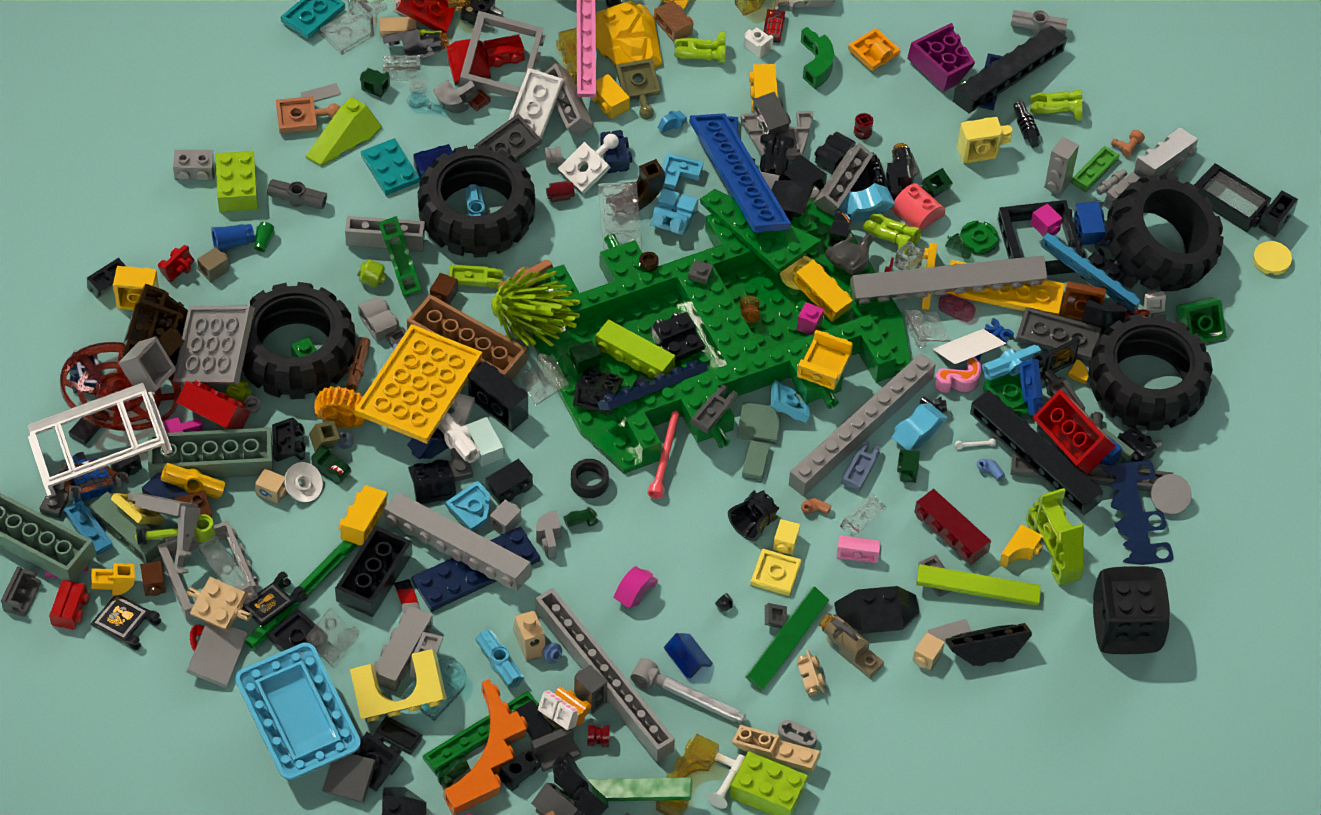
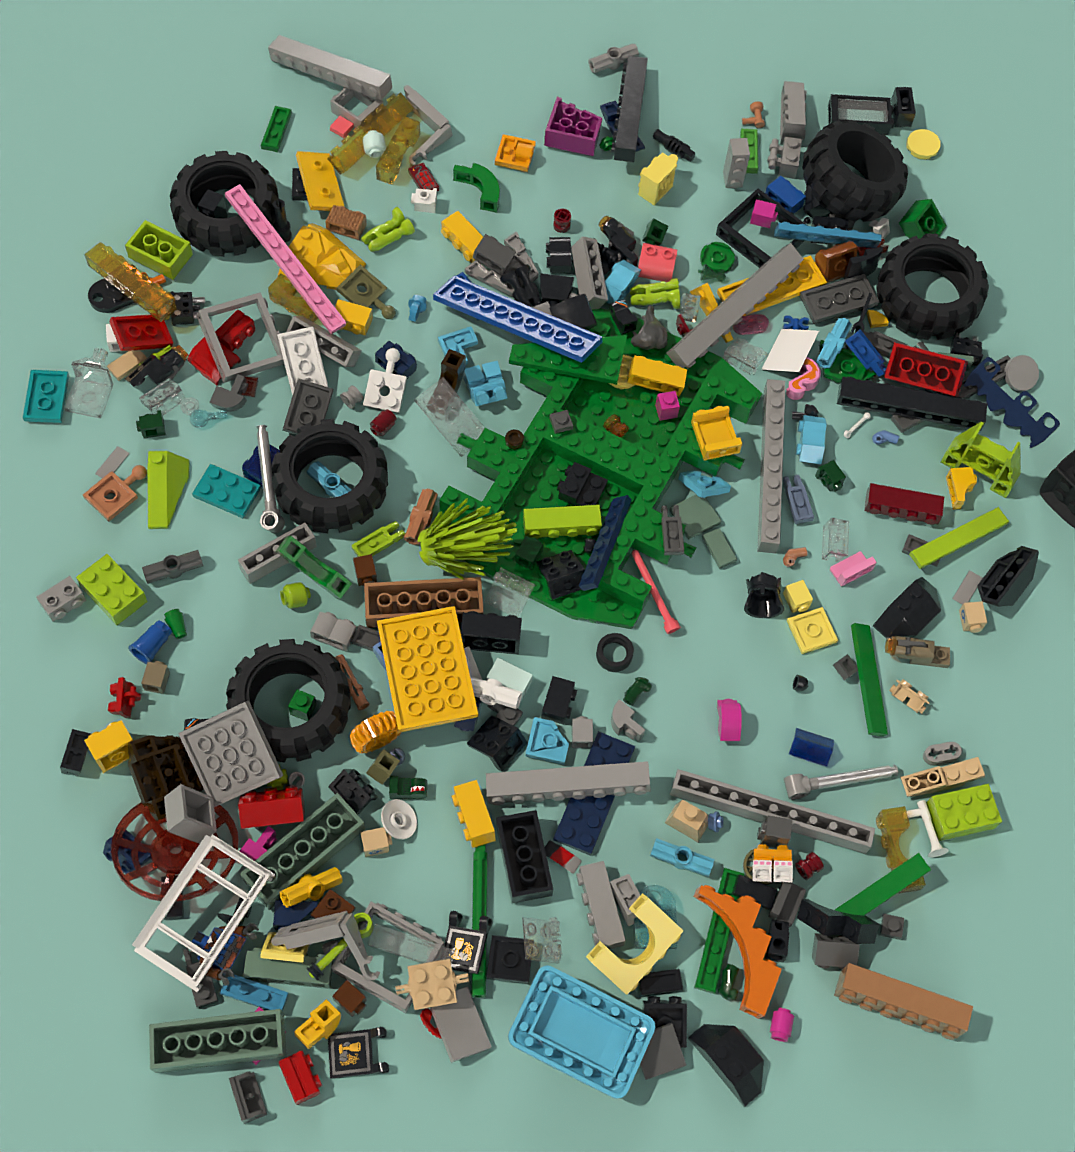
camera: 40 degrees left, 10 degrees up
dark brown brick [158,327,185,357] -> none
lime piece [1030,89,1082,121] -> none
none -> flat silver piece [256,425,285,533]

